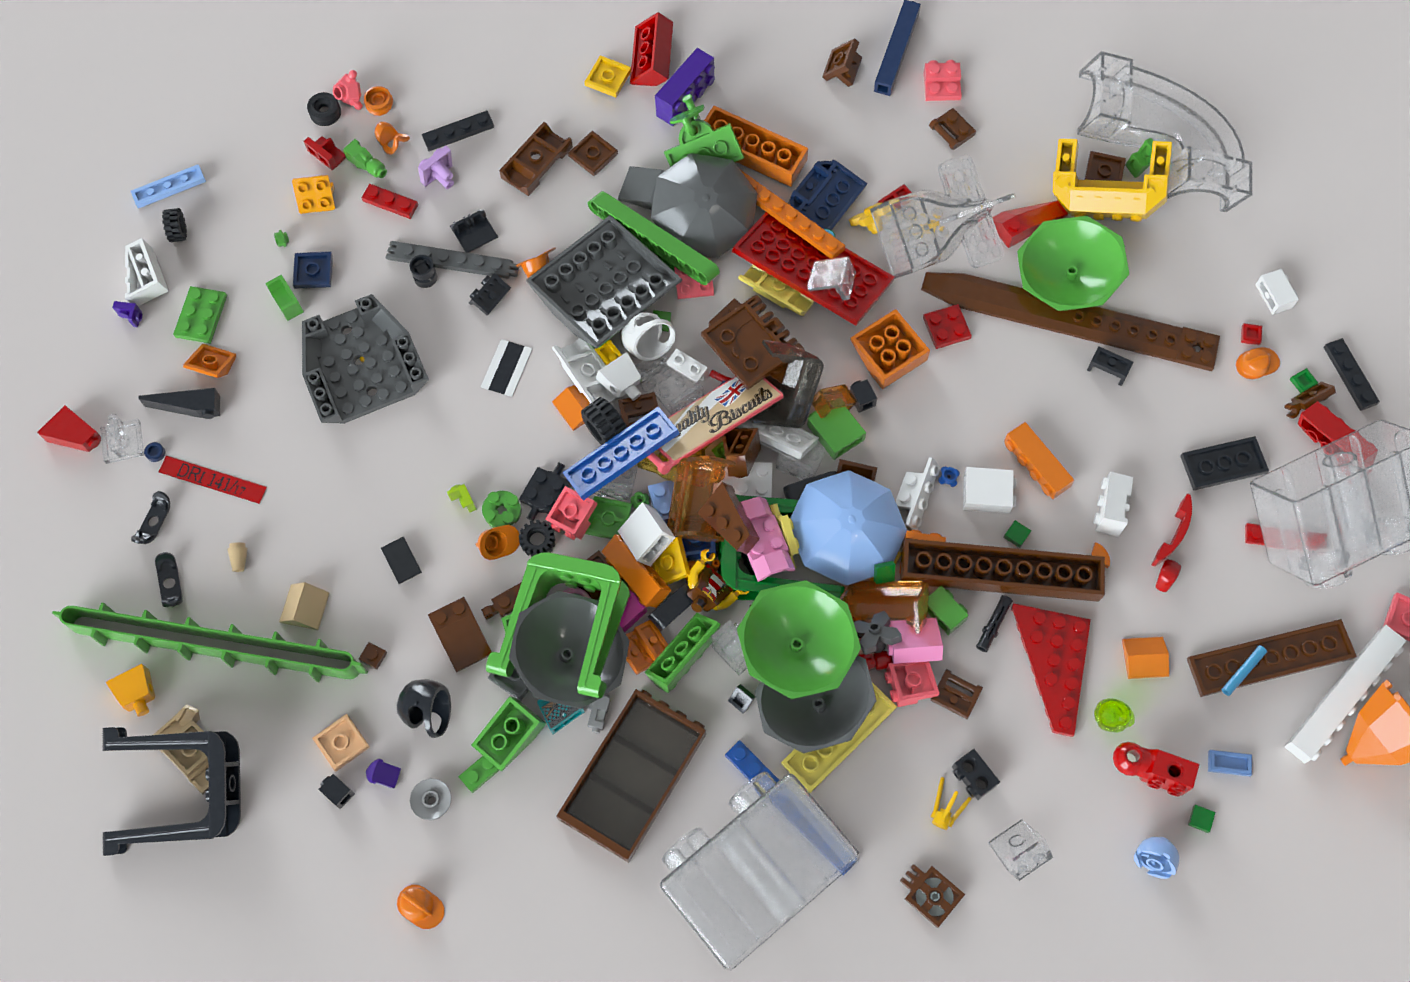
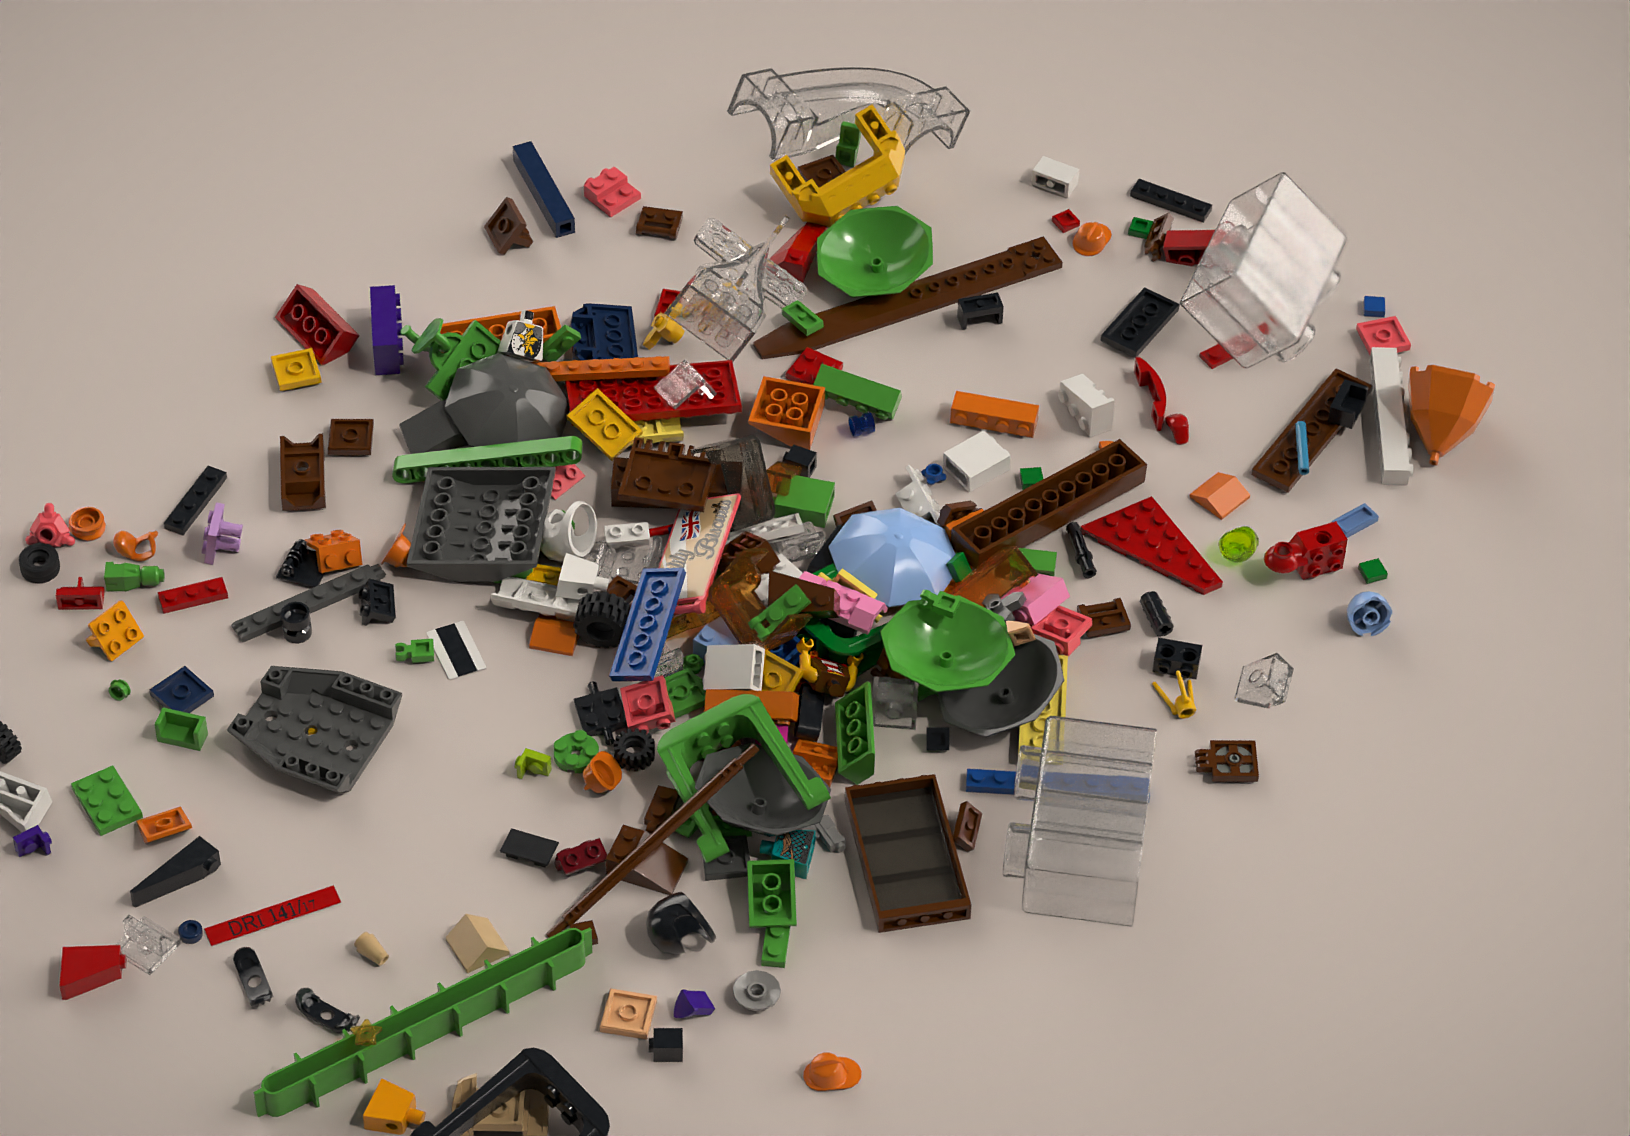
camera: 45 degrees left, 20 degrees down
none -> orange bracket [305,530,363,573]
none -> clear yellow plate [350,1019,382,1046]
none -> bright green plate [395,639,434,663]
none -> torso [497,310,543,362]
none -> bright green plate [543,325,581,362]
none -> reddish brown axle [546,744,759,938]
none -> dark red bracket [554,838,607,875]
none -> yellow plate [567,388,643,461]
none -> bright green plate [748,584,812,642]
none -> bright green plate [782,300,824,336]
none -> bright green brick [813,364,902,420]
none -> clear blue wheel [848,412,875,437]
none -> bright green plate [918,590,961,619]
none -> reddish brown plate [937,500,982,527]
none -> reddish brown plate [953,801,983,852]
none -> light nougat slope [1006,621,1036,646]
none -> black axle [1140,591,1174,637]
none -> black panel [1328,379,1368,429]

